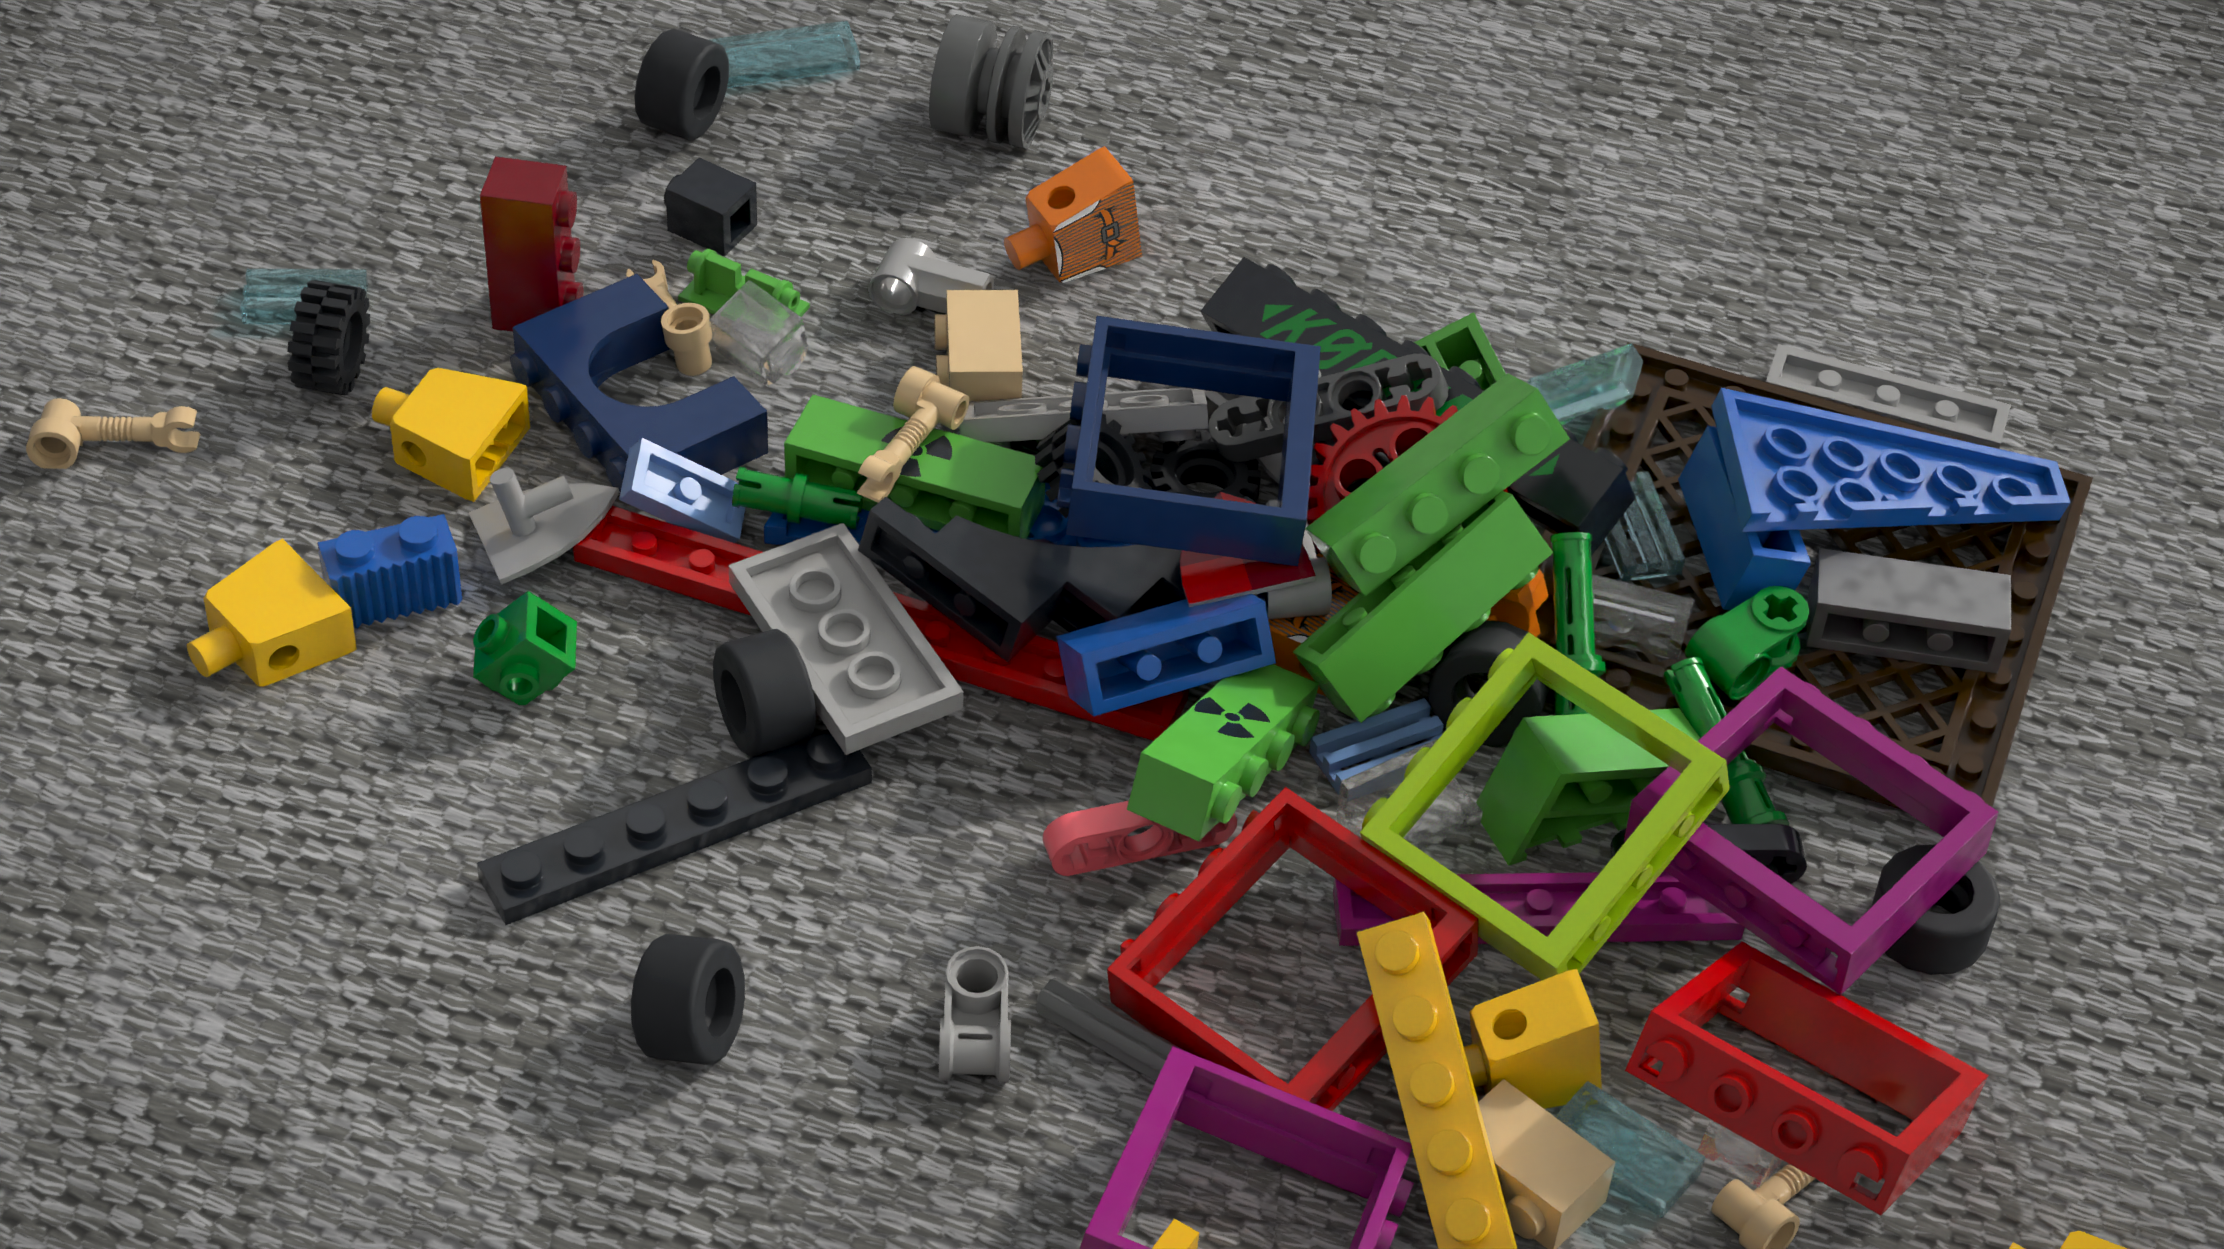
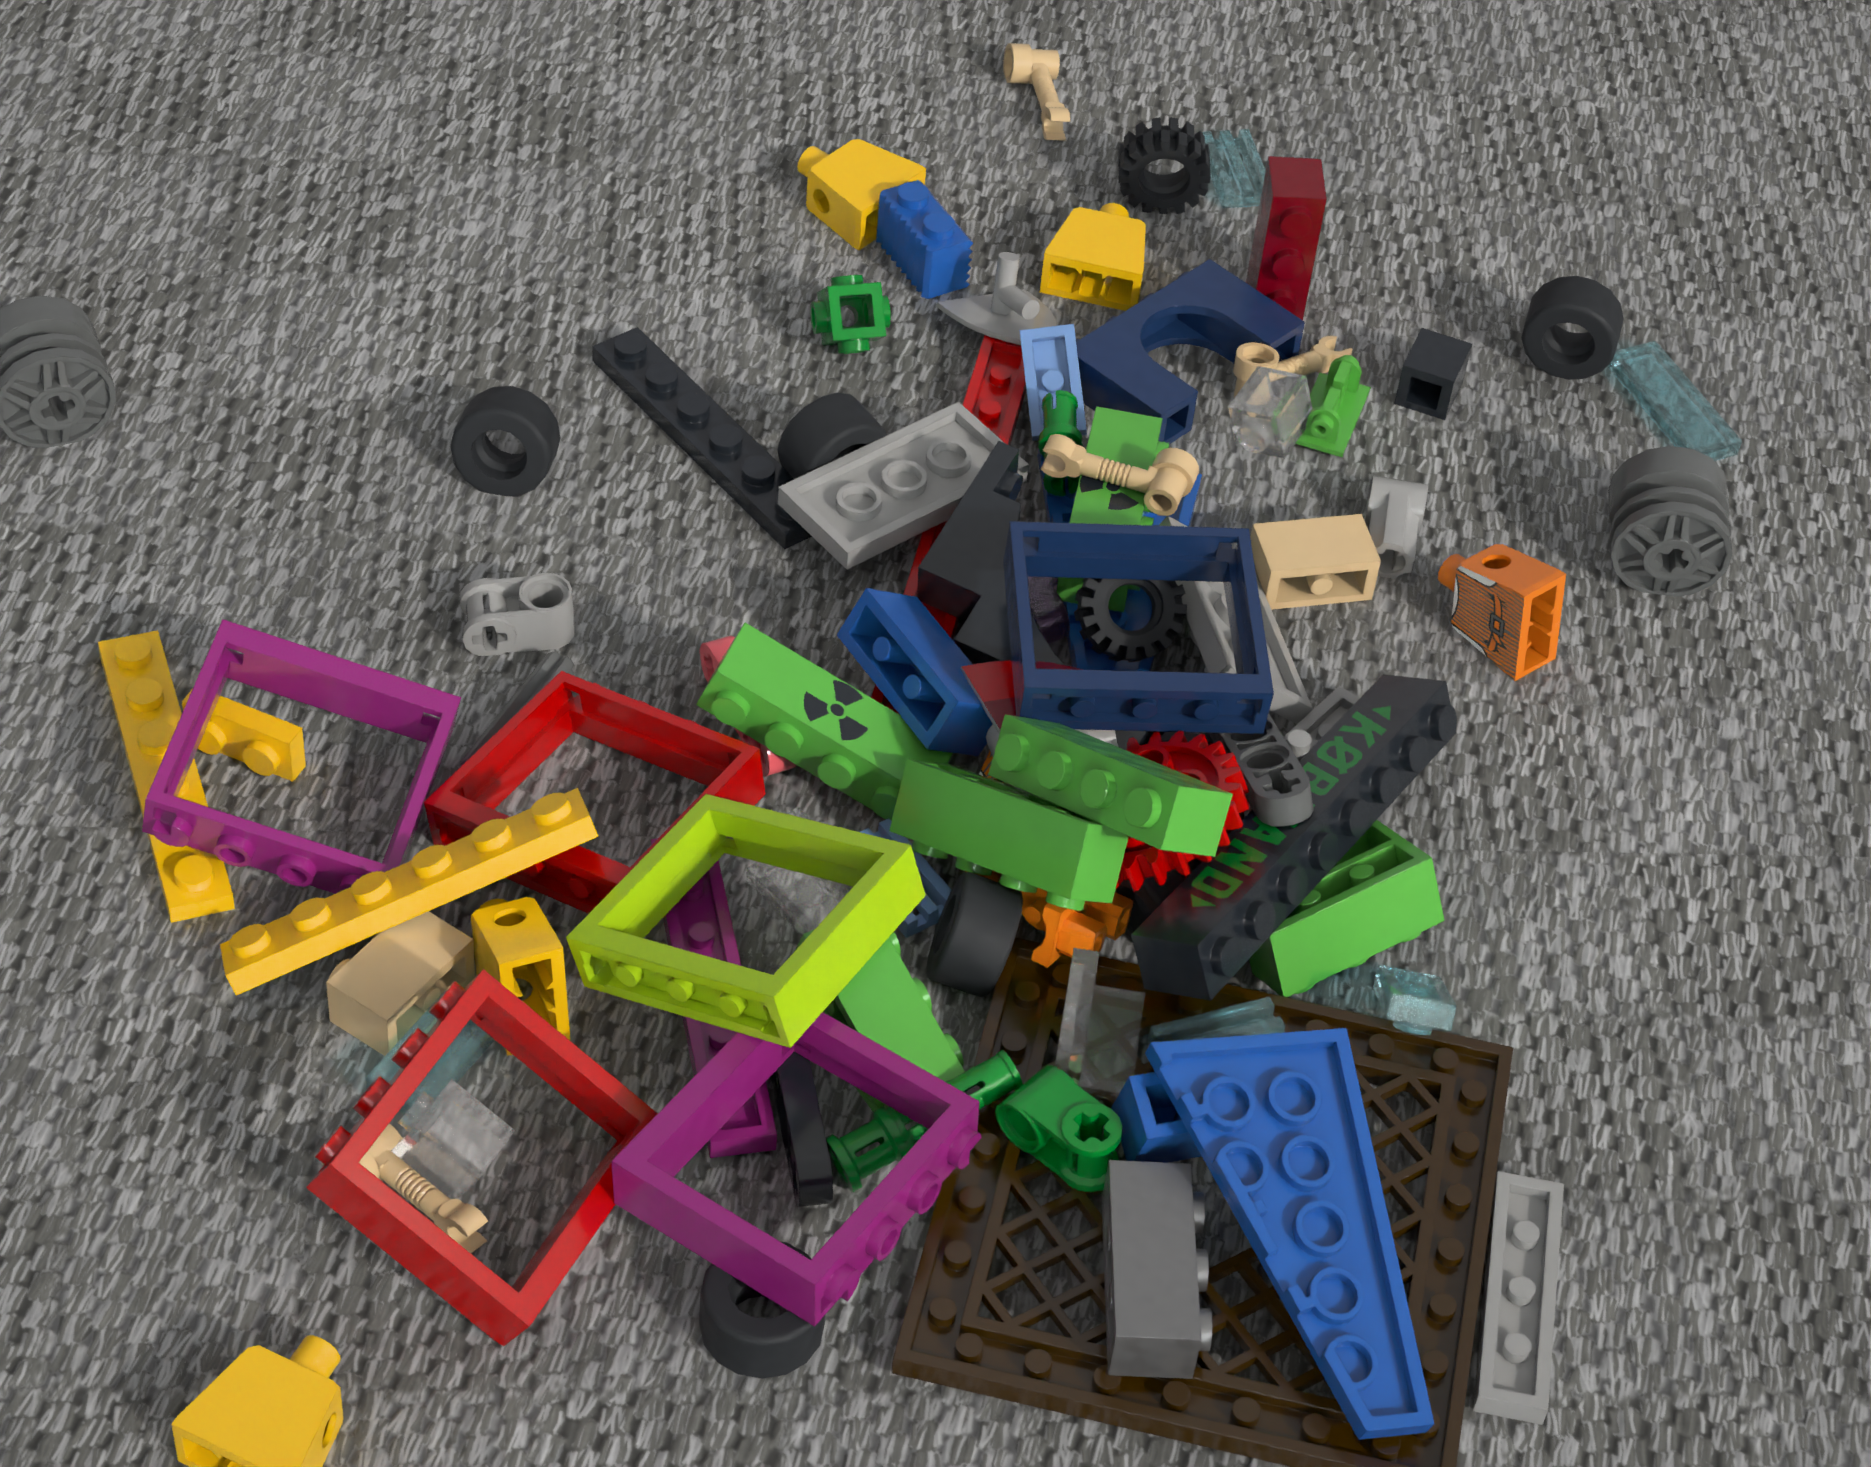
camera: 80 degrees right, 0 degrees up
green pin [1550,532,1606,715] -> none

